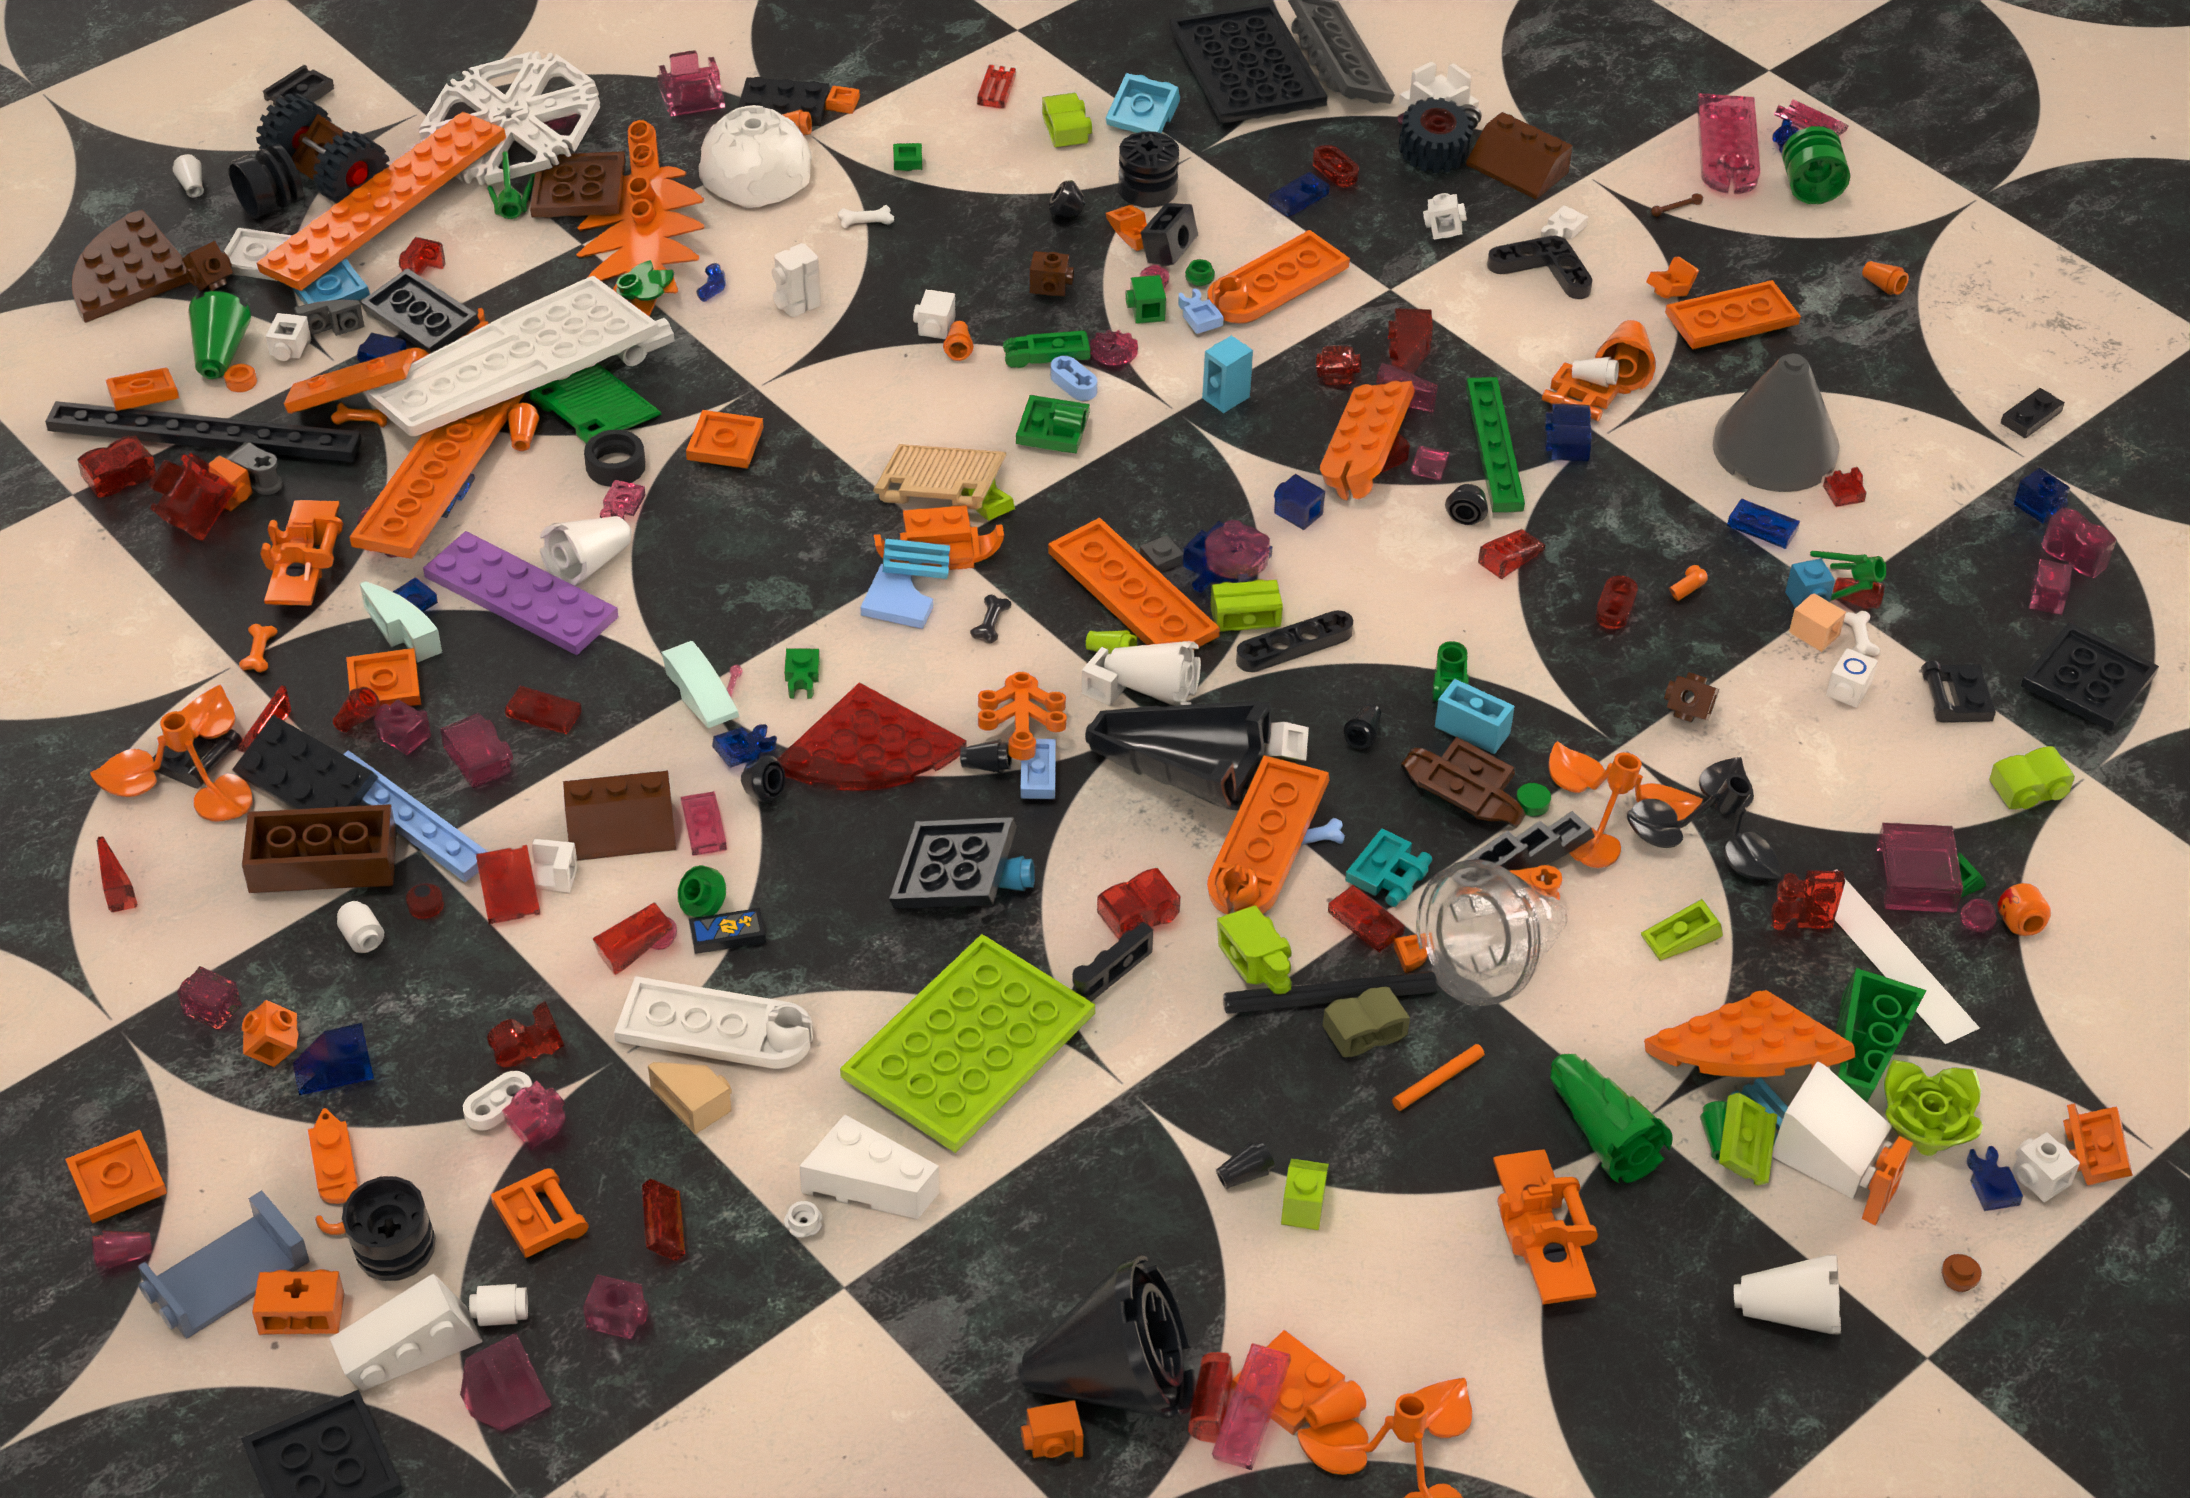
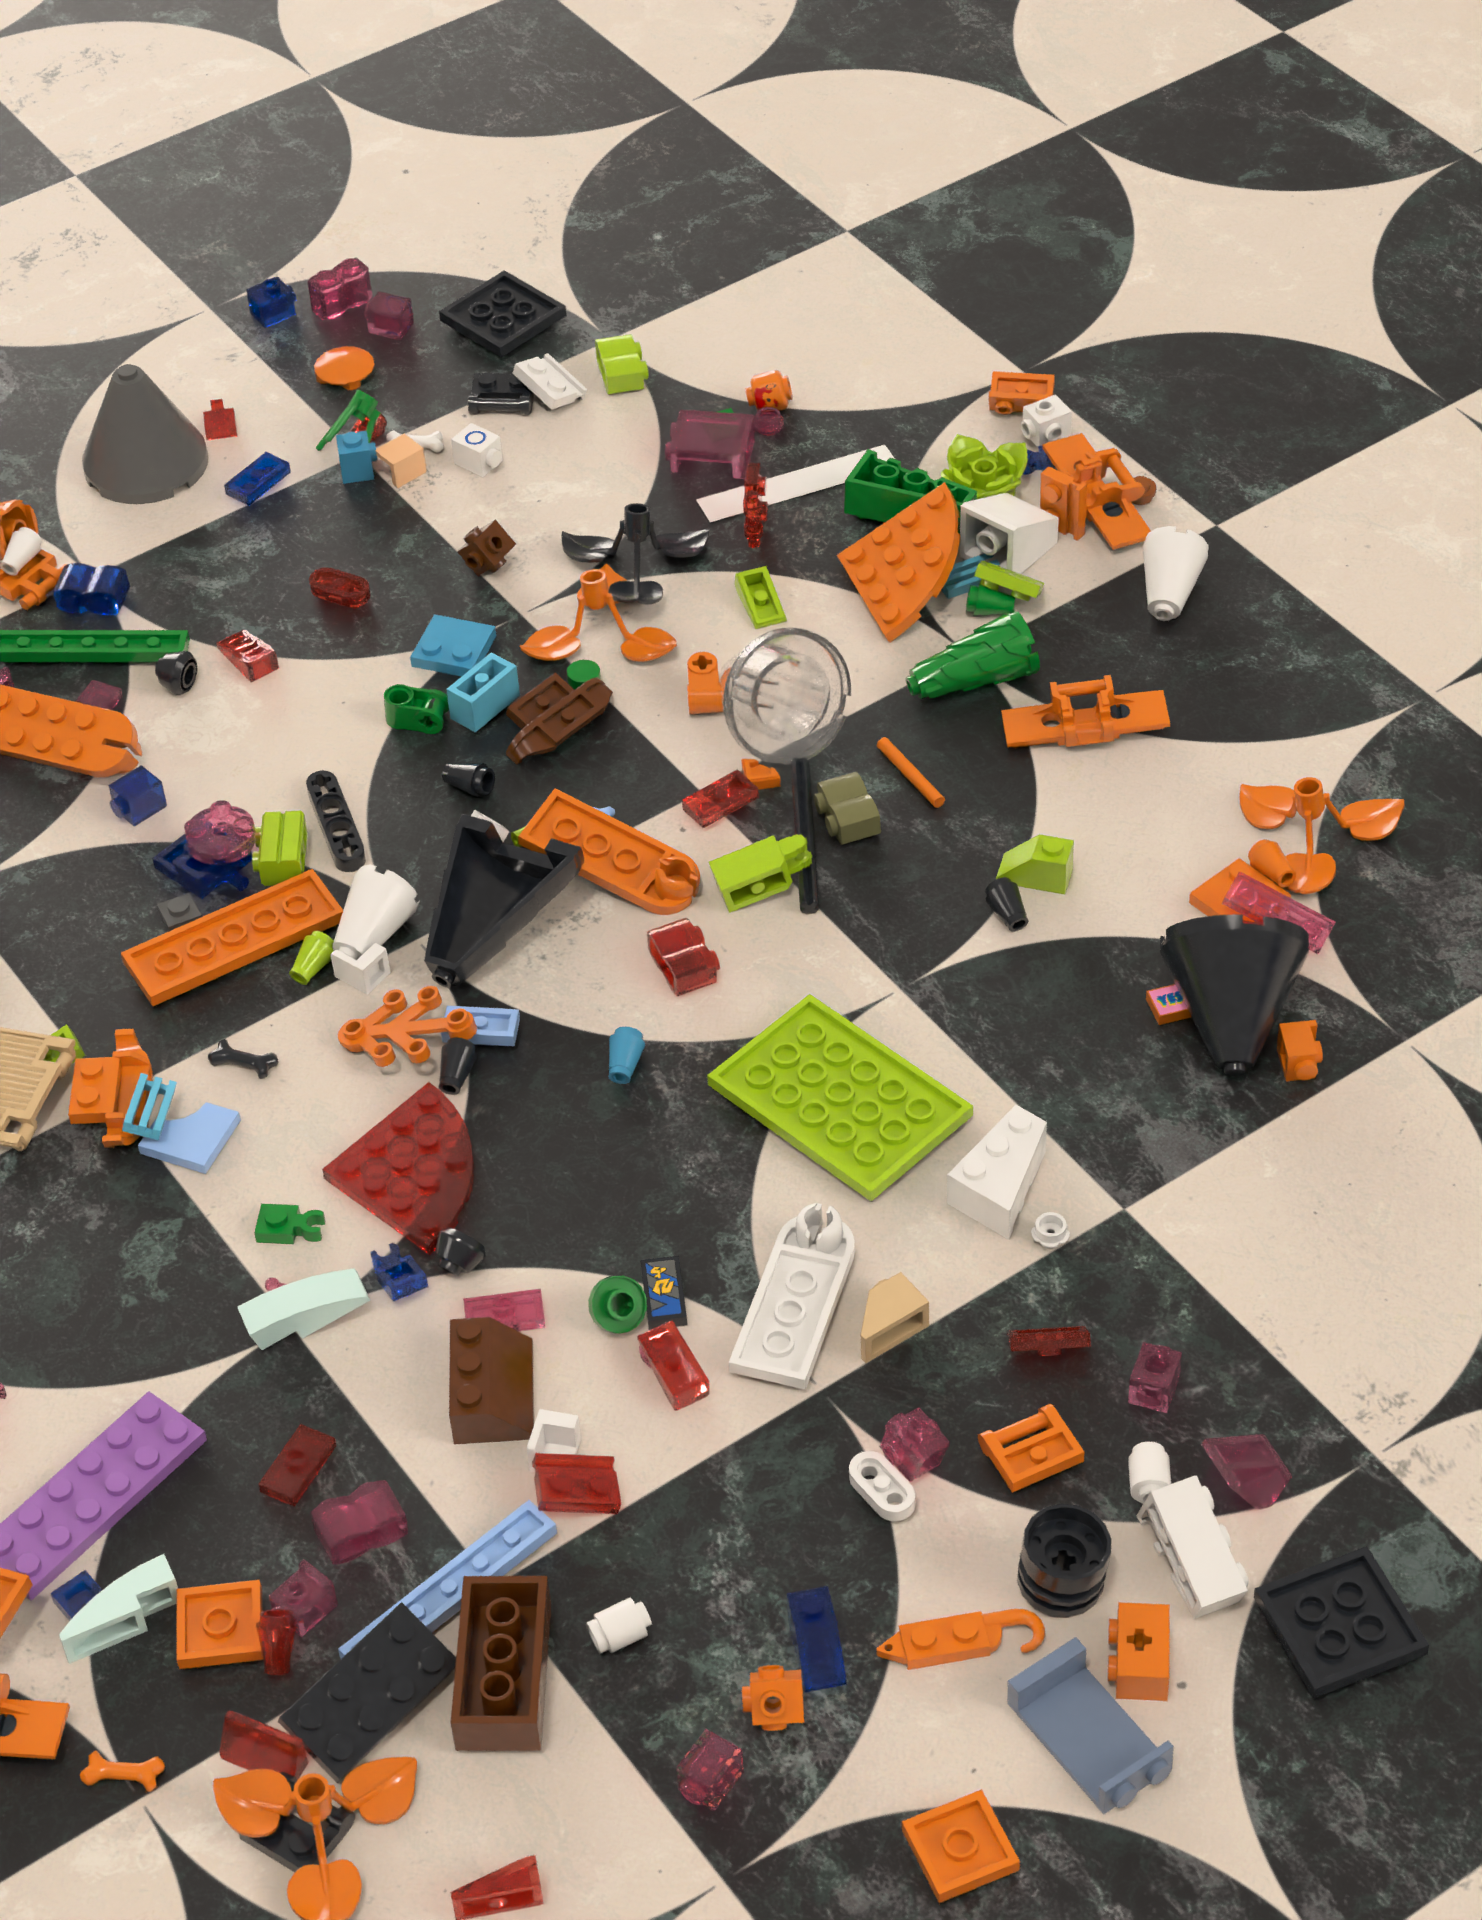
camera: 80 degrees left, 0 degrees up
clear pink cone [92,1231,152,1270] -> none
clear red tile [406,883,444,919] -> none
clear red leg [487,1001,565,1067] -> none
white cone [540,516,632,586] -> none
black plate [889,817,1017,908] -> none
black plate [1072,922,1154,1002] -> none
teal plate [1345,828,1432,907] -> none
black slope [1451,811,1595,891] -> none
orange arm [1669,565,1708,601] -> none
black plate [2001,388,2065,438] -> none
none -> orange dish [314,346,375,390]
none -> dark azure plate [410,614,496,677]
none -> white plate [513,354,587,410]
none -> orange piece [1042,433,1151,550]

